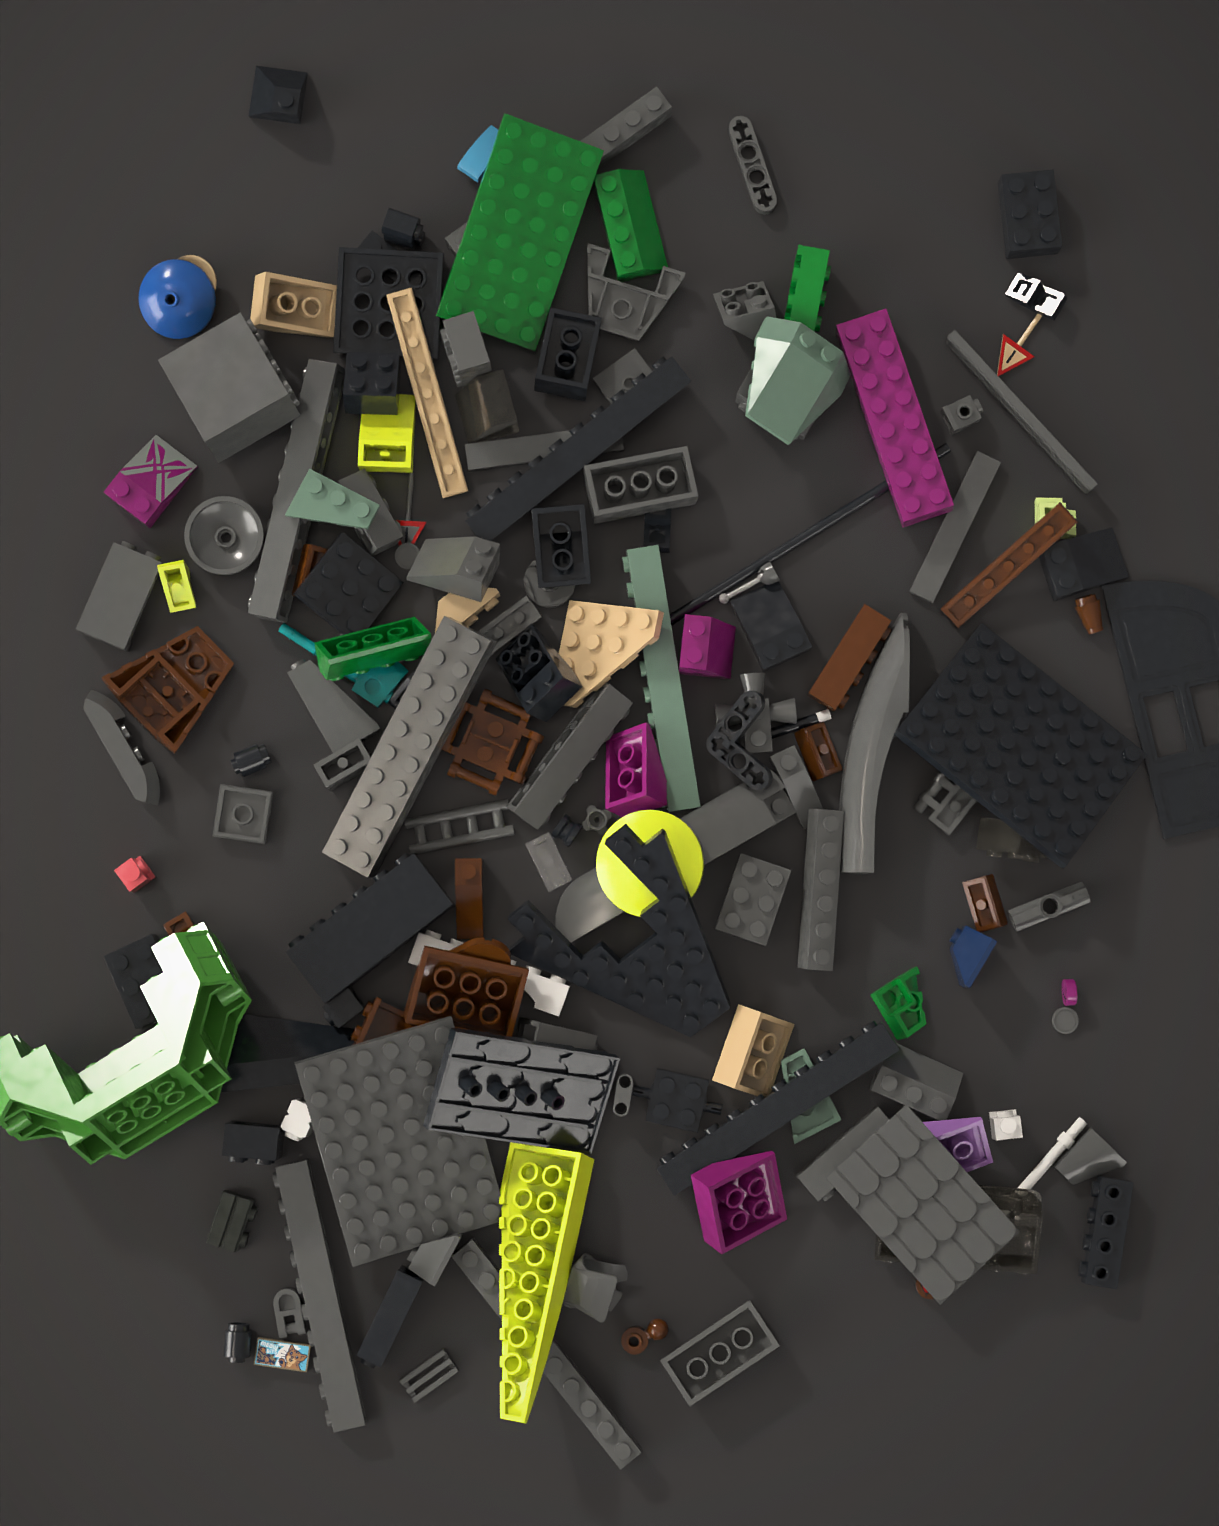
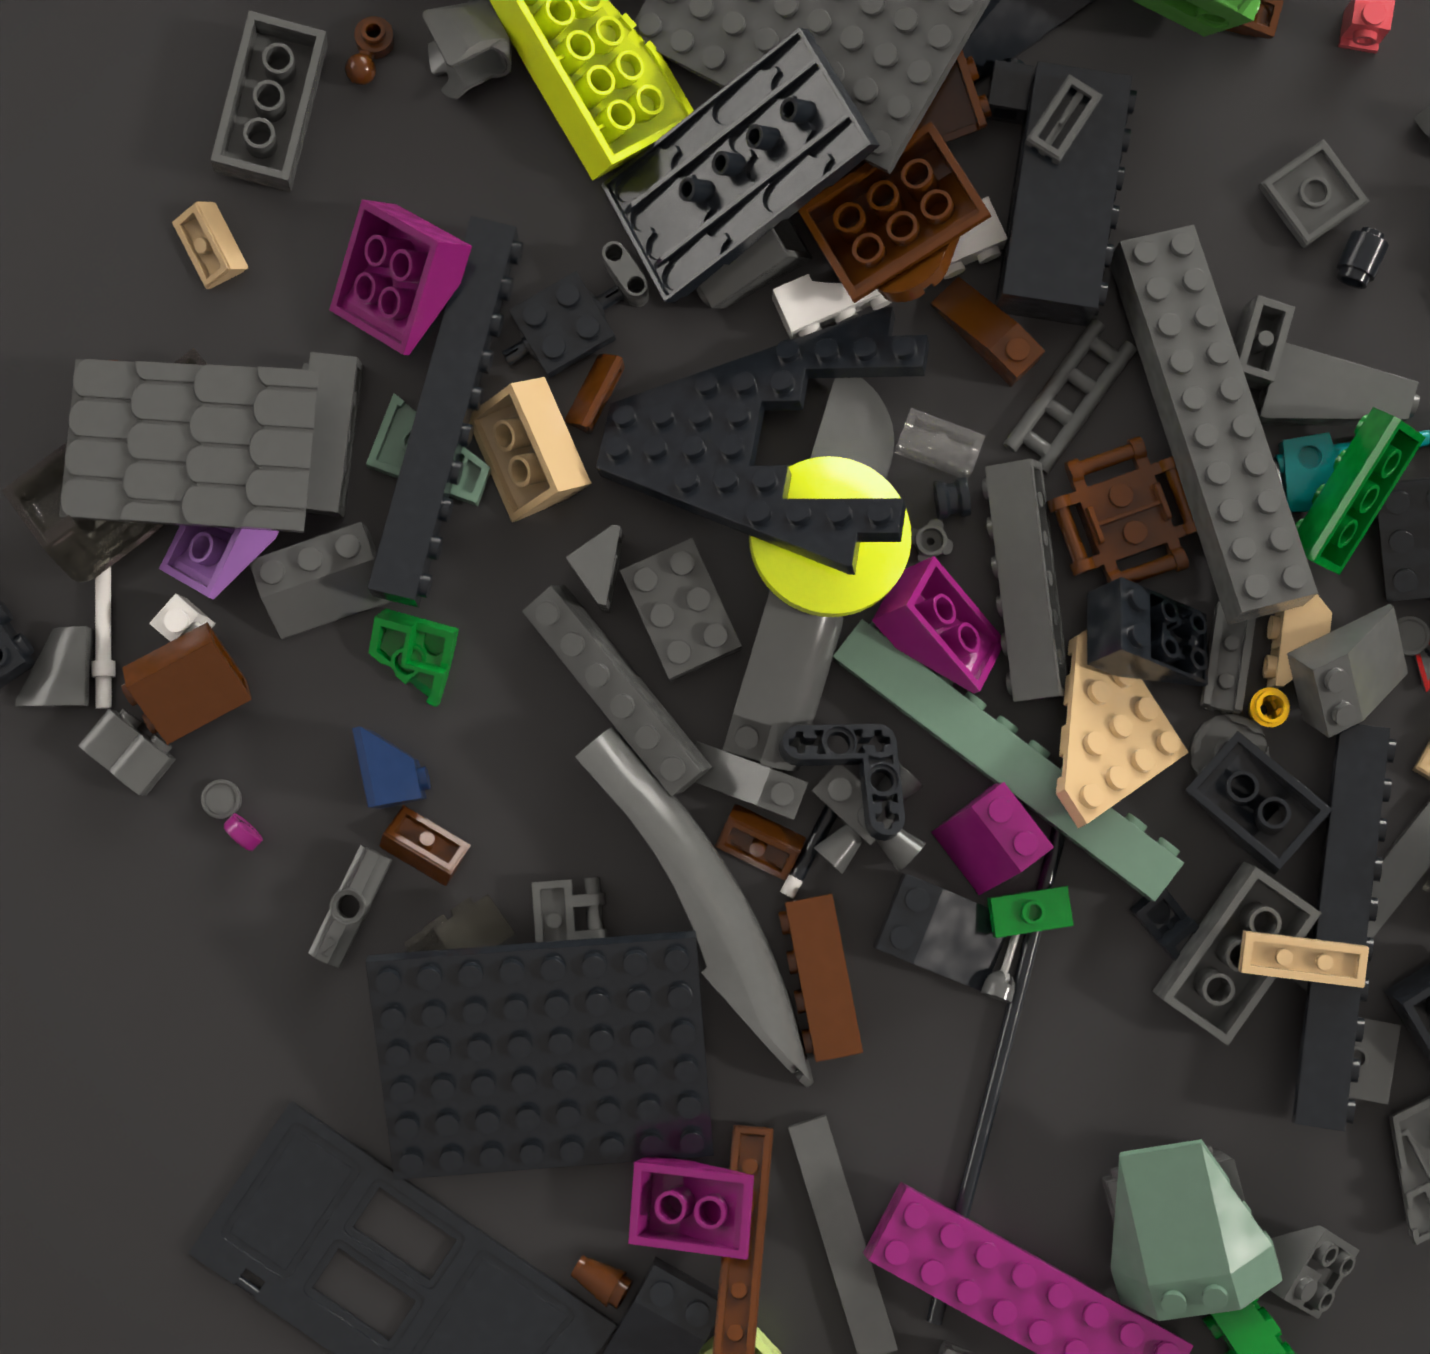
camera: 140 degrees right, 0 degrees up
none -> dark grey brick [78,708,176,796]
none -> reddish brown brick [121,622,252,745]
none -> tan slope [172,201,248,289]
none -> reddish brown slope [565,354,625,434]
none -> dark grey slope [566,525,624,613]
none -> magenta slope [628,1157,754,1260]
none -> green plate [987,885,1074,938]
none -> dark grey tile [1024,74,1103,165]
none -> tan plate [1238,930,1369,988]
none -> yellow cone [1248,687,1290,727]

